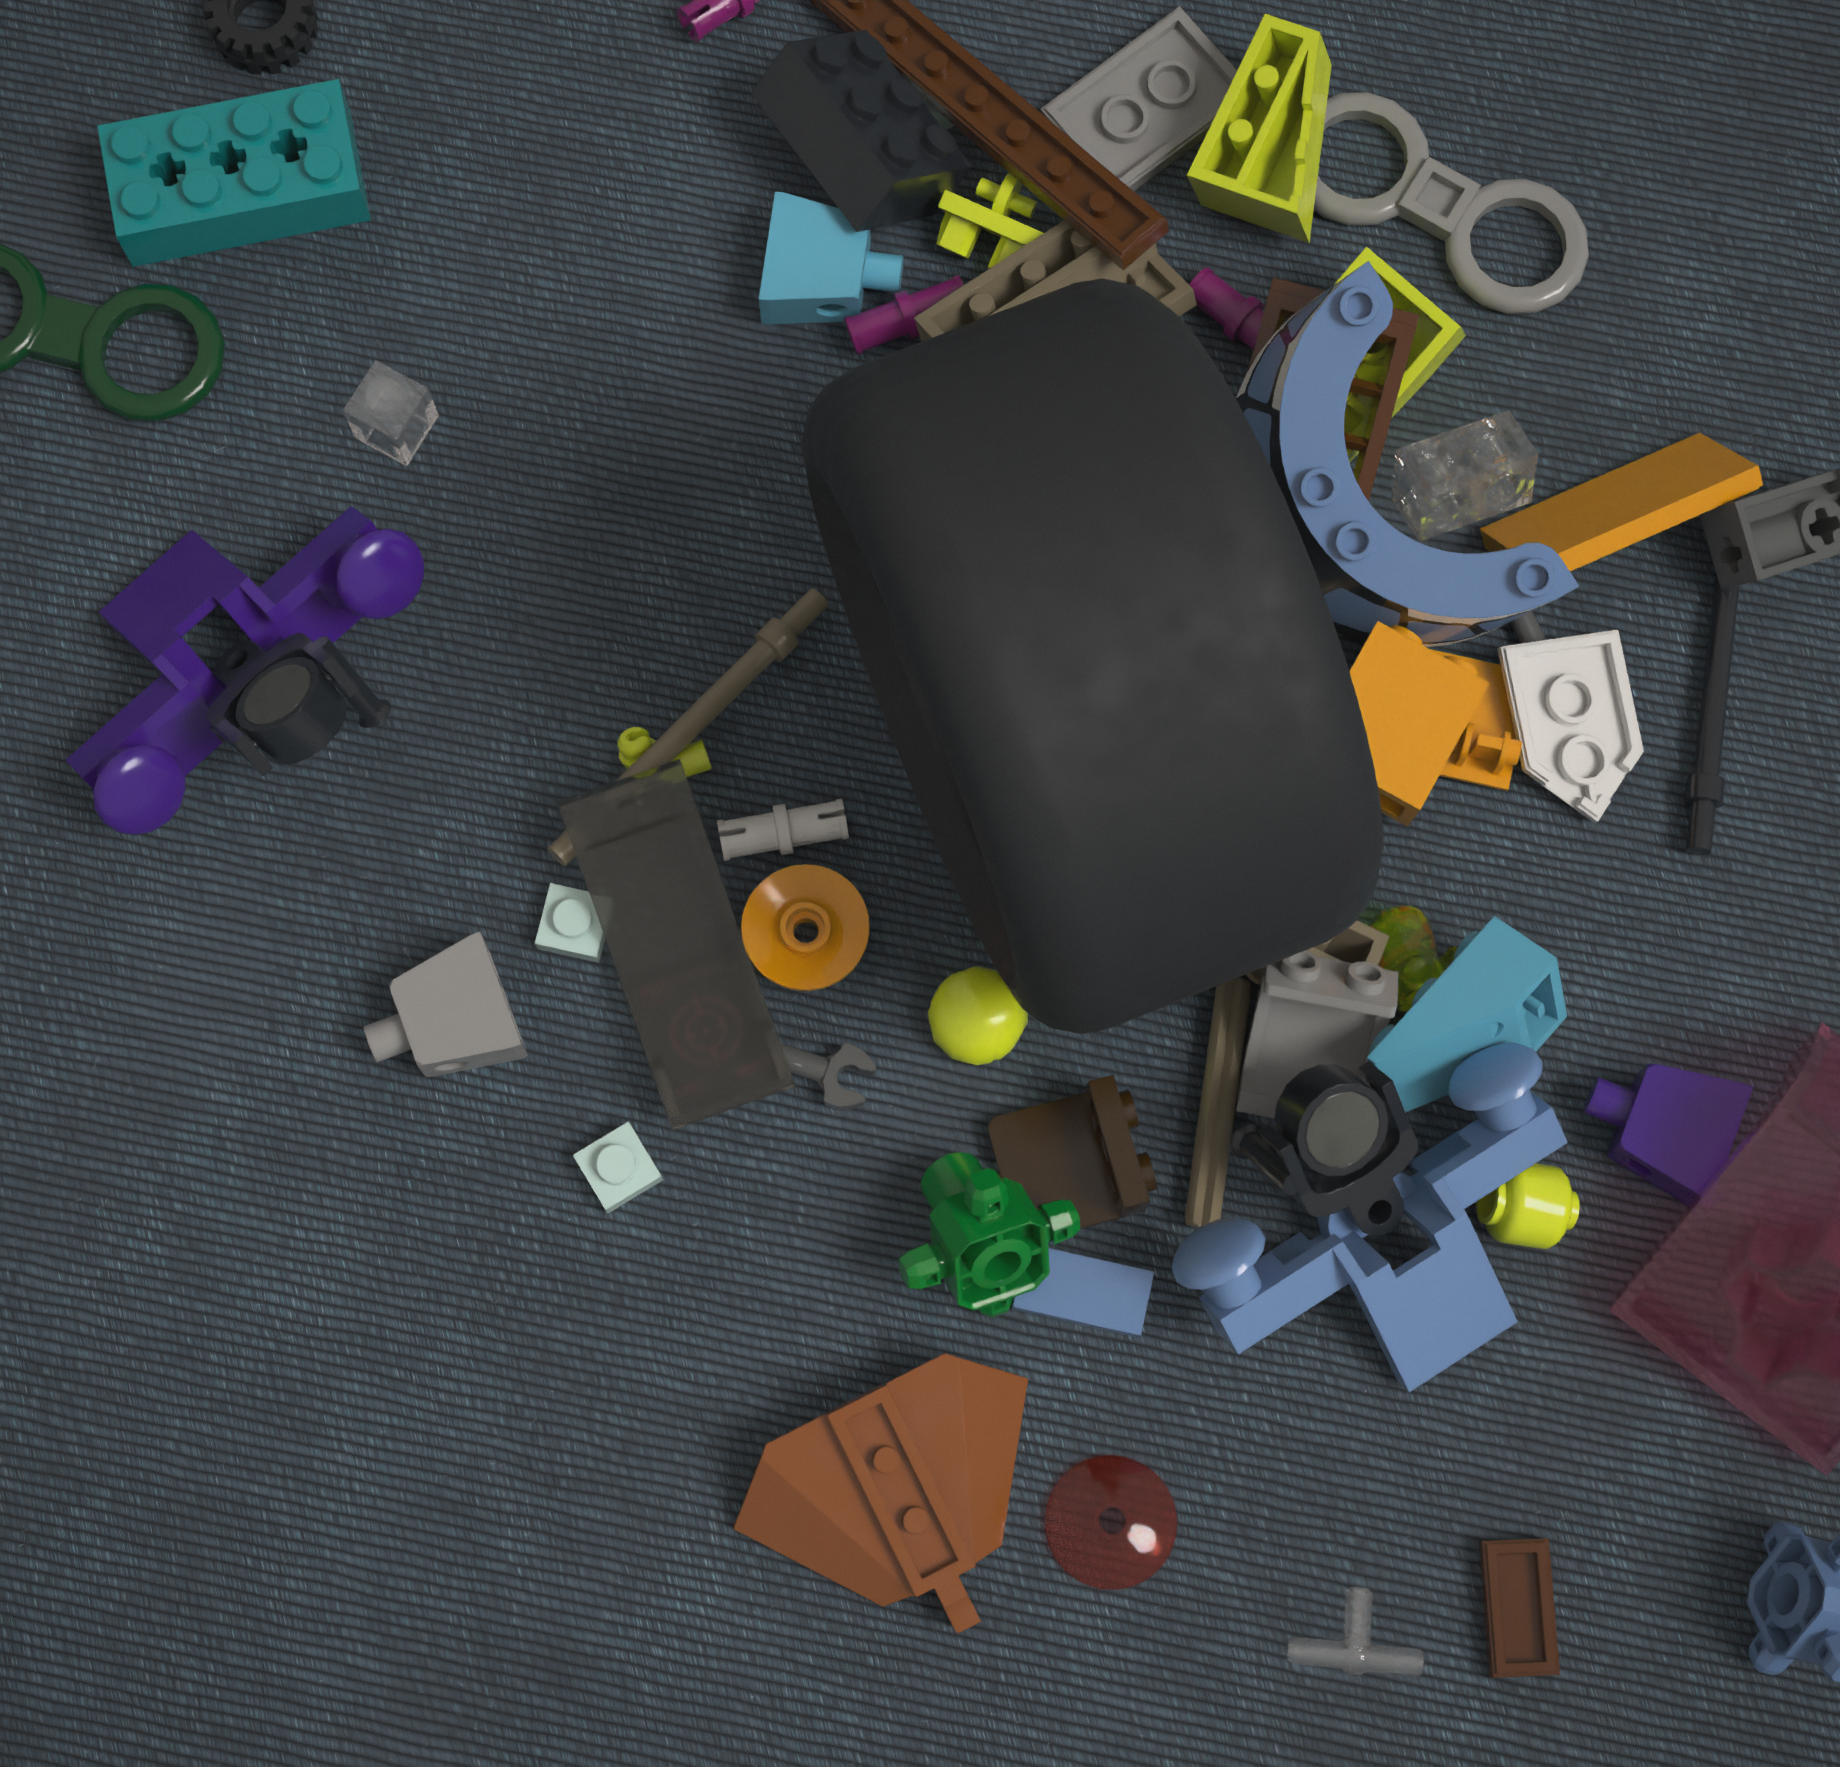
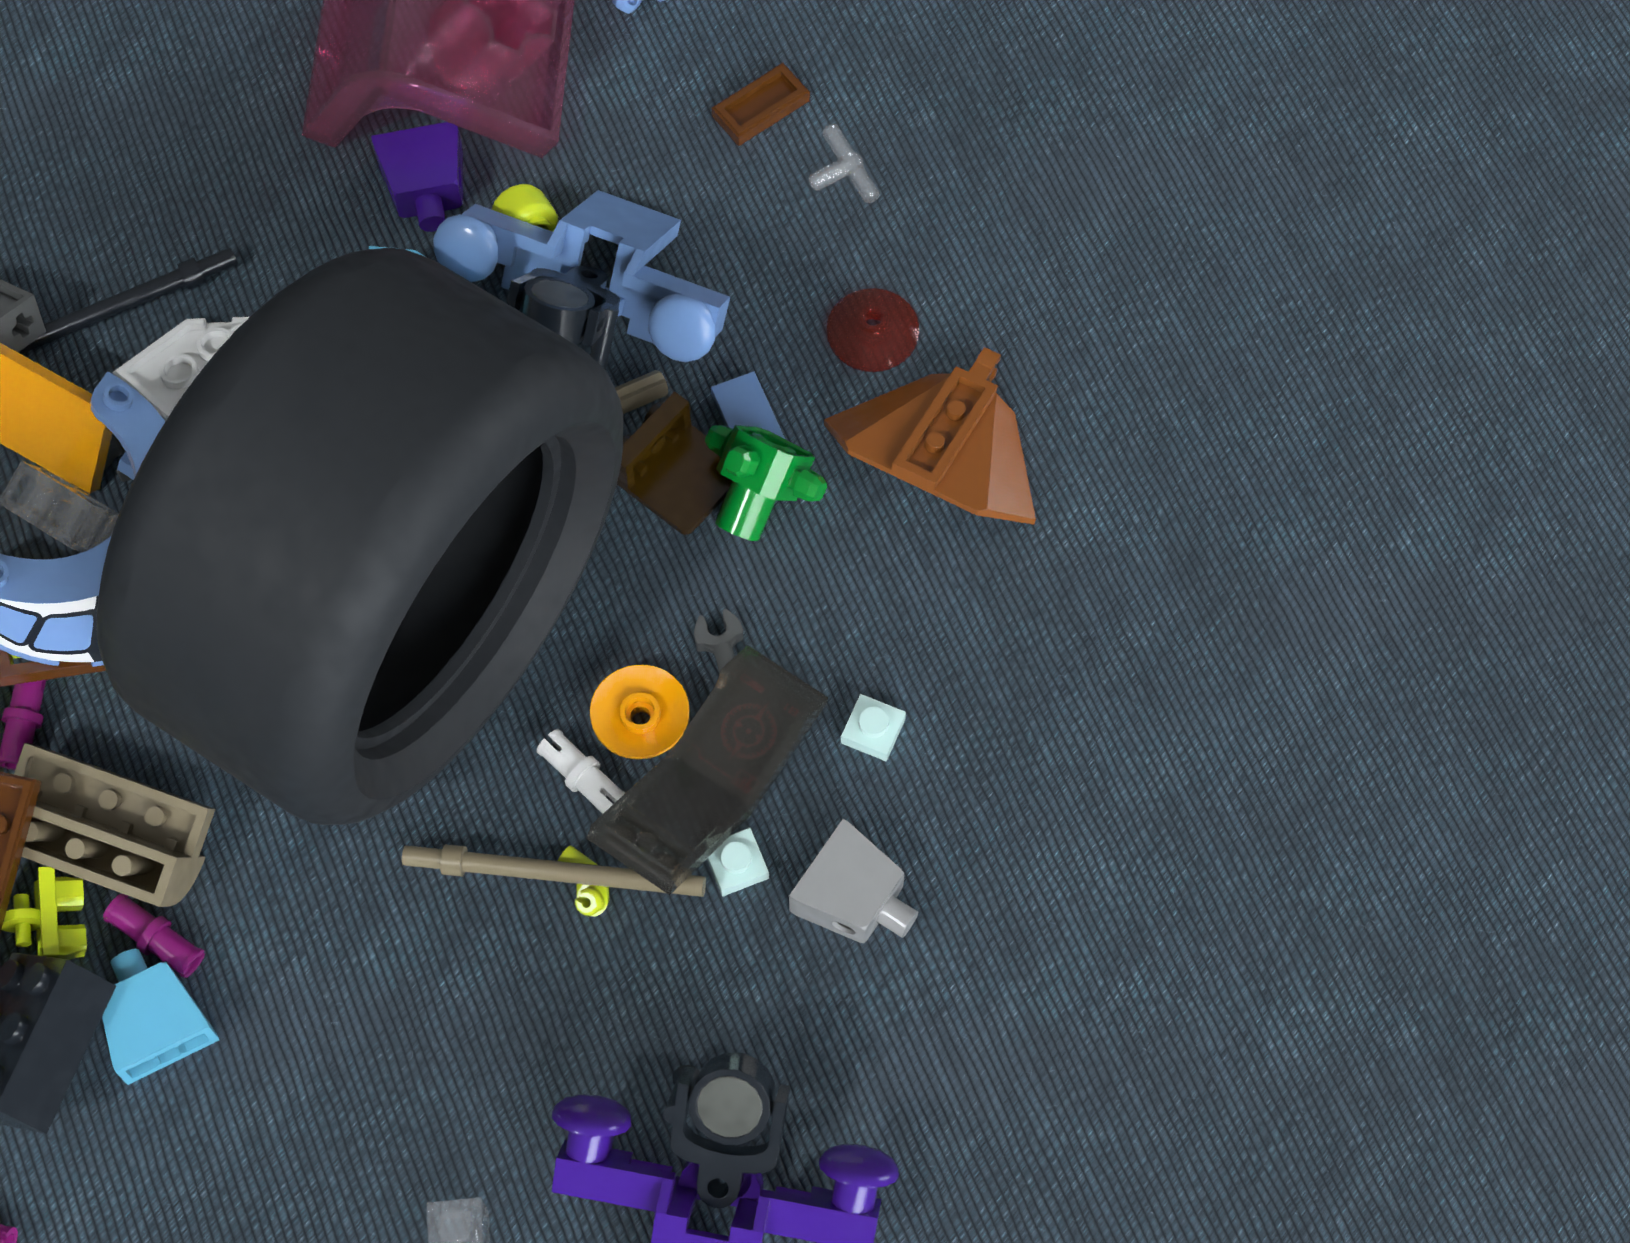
camera: 125 degrees left, 10 degrees down
neon yellow hair [928,966,1028,1066] -> none

